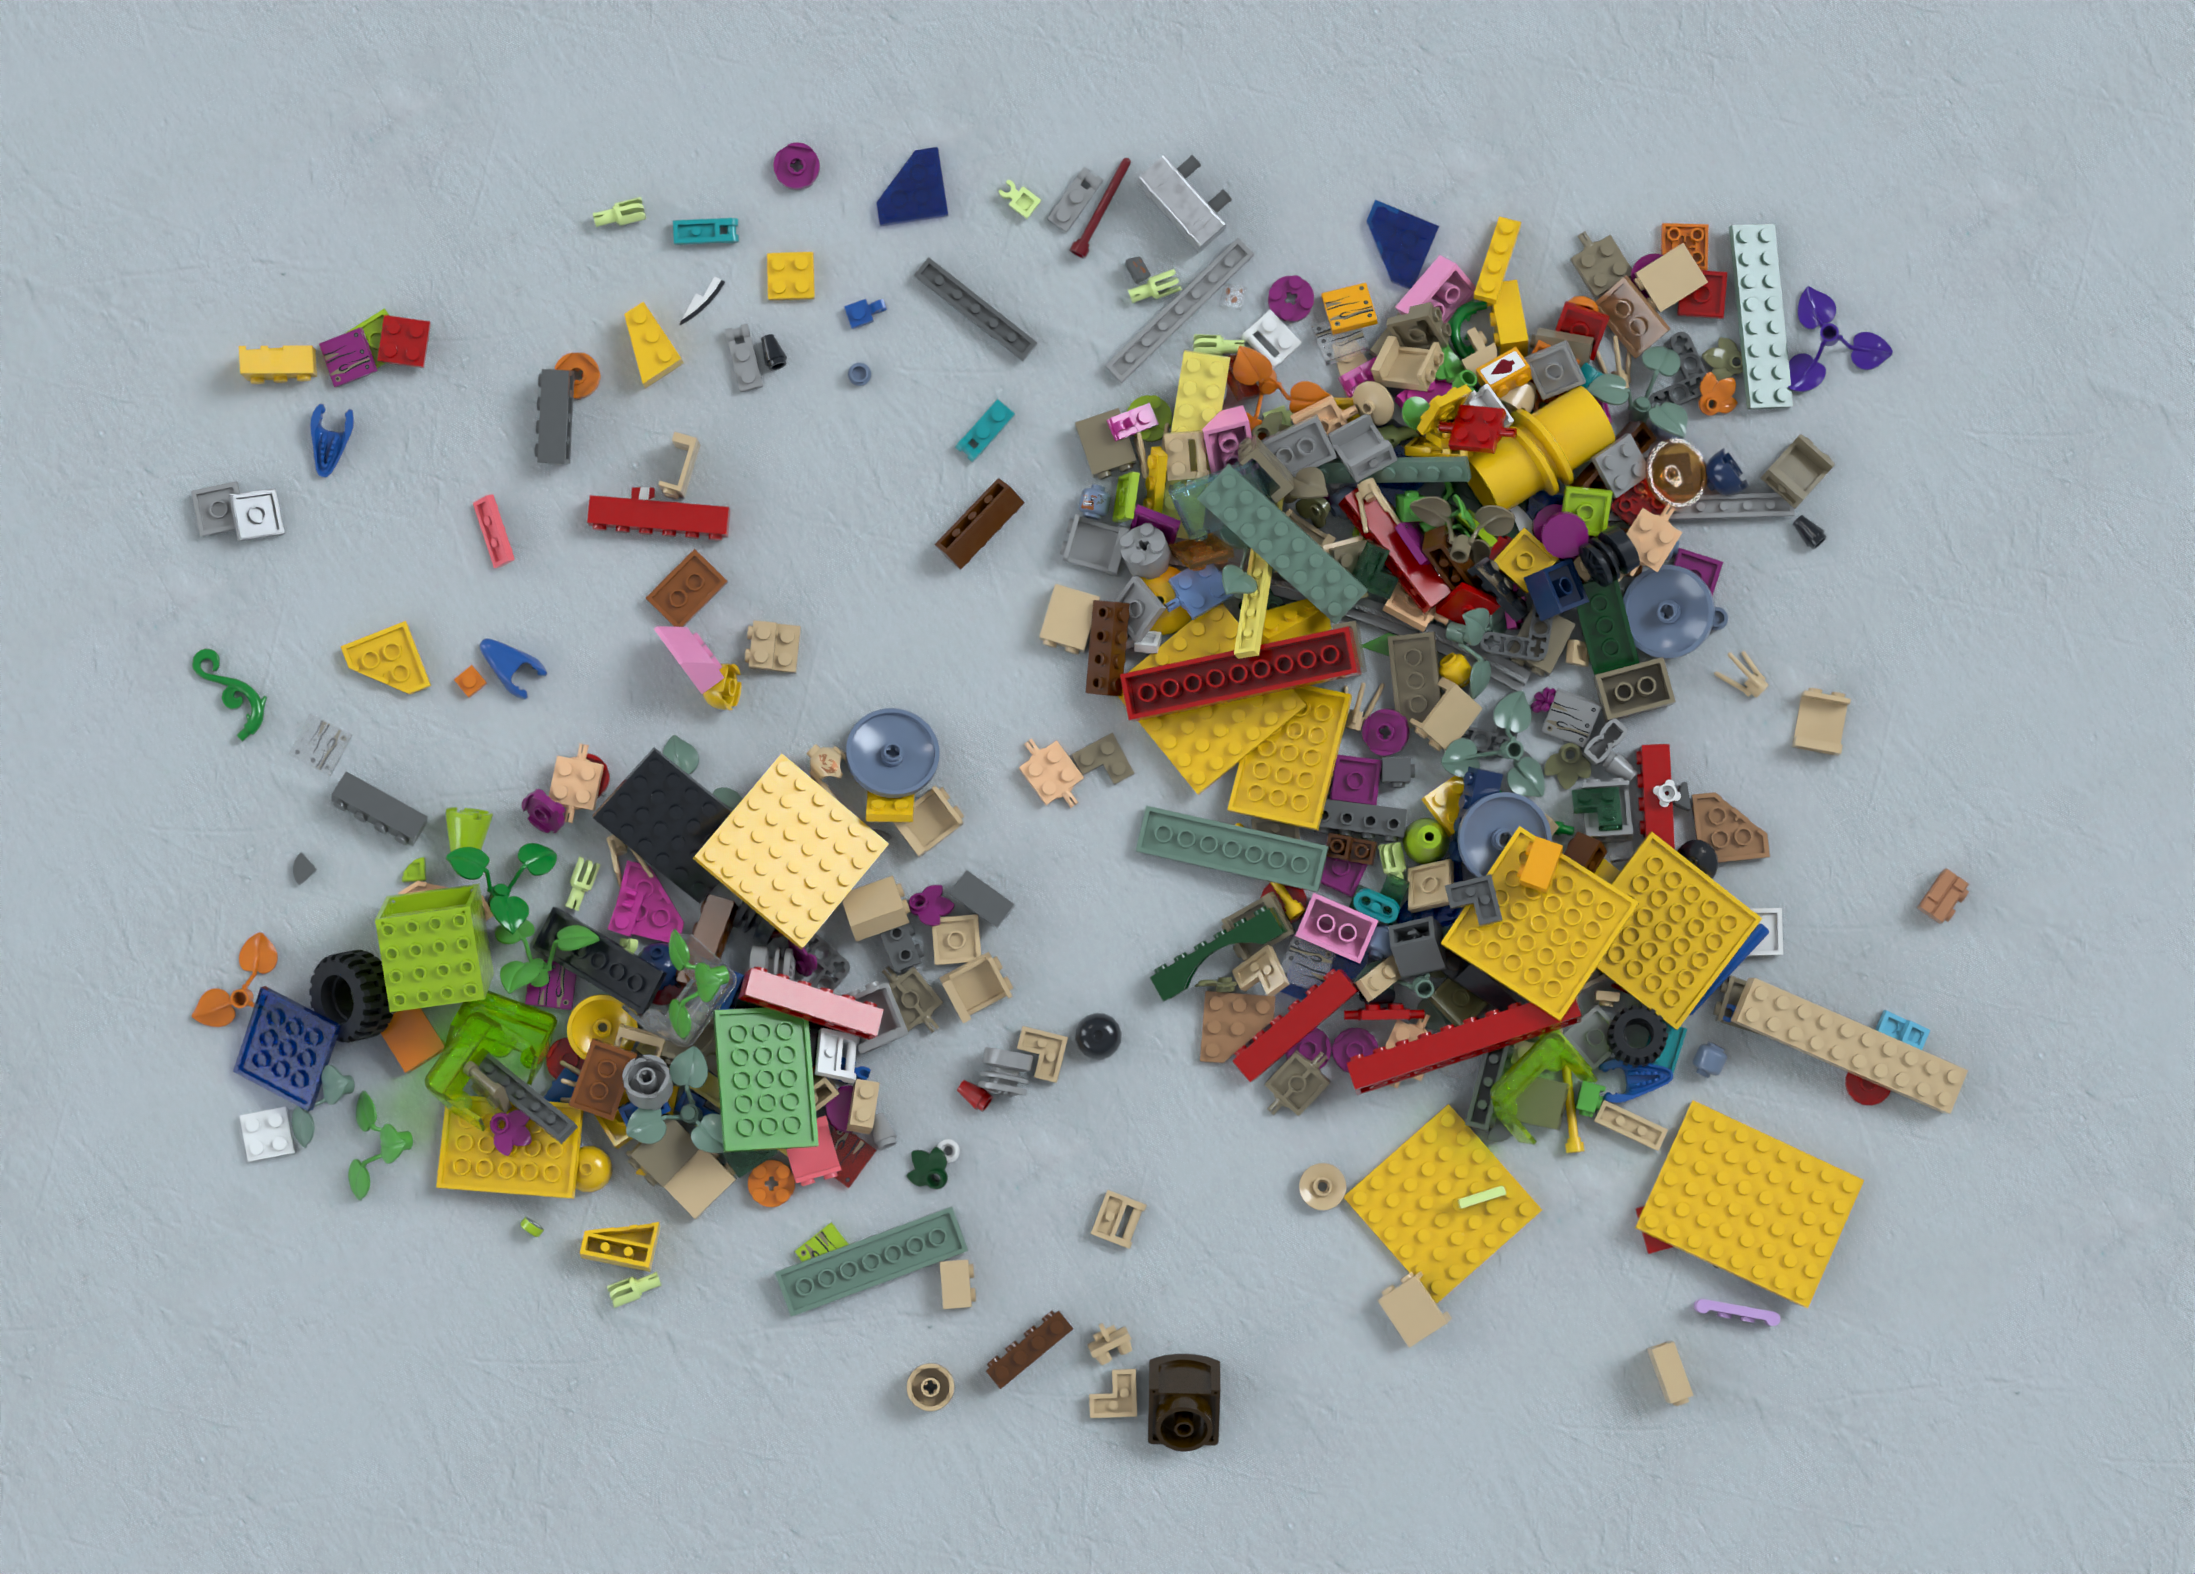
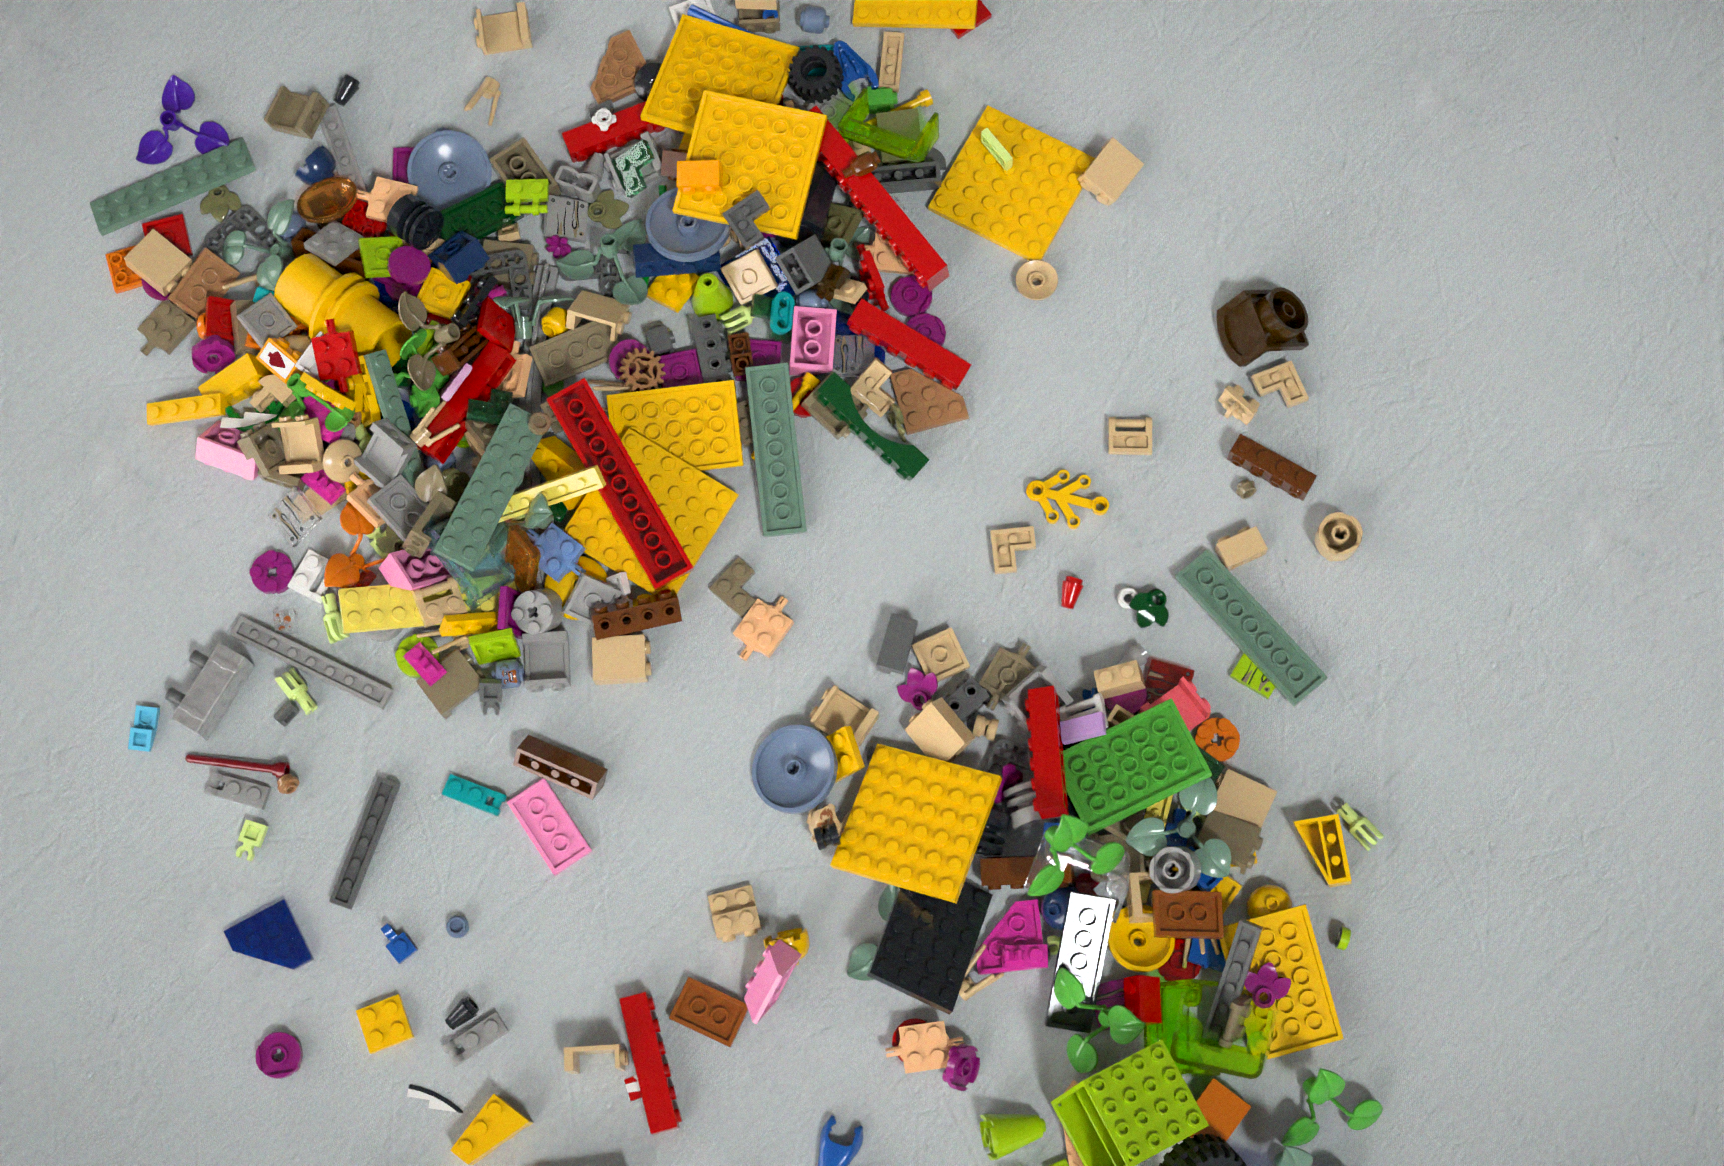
camera: 105 degrees left, 10 degrees down
green plant [446,843,557,935] -> none
yellowish green arm [565,856,601,911] -> none
teal plate [673,218,739,245] -> none
tan panel [939,952,1013,1023] -> none
light grey wheel [978,1047,1033,1097] -> none
black cylinder [1075,1013,1122,1060] -> none
dark tan plate [1264,1050,1331,1116] -> none
light orange tile [1321,282,1378,335] -> none
clear blue plate [1366,200,1439,290] -> none
orange plate [1699,372,1738,415] -> none
none -> medium azure slope [128,705,160,752]
none -> magenta plate [191,335,235,374]
none -> white sticker [220,412,277,428]
none -> medium nougat plate [277,774,299,794]
none -> dark grey plate [479,678,502,715]
none -> lime plate [505,179,549,216]
none -> bright pink tile [507,778,592,876]
none -> dark tan tile [528,412,551,435]
none -> medium nougat gear [618,348,666,392]
none -> black wheel [813,823,841,850]
none -> dark brown plate [816,264,850,302]
none -> reddish brown plant [842,151,881,178]
none -> tan wheel [972,714,999,741]
none -> yellow plant [1026,470,1109,529]
none -> lavender tile [1060,711,1106,745]
none -> red brick [1124,975,1162,1026]
none -> dark tan plate [1236,480,1257,499]

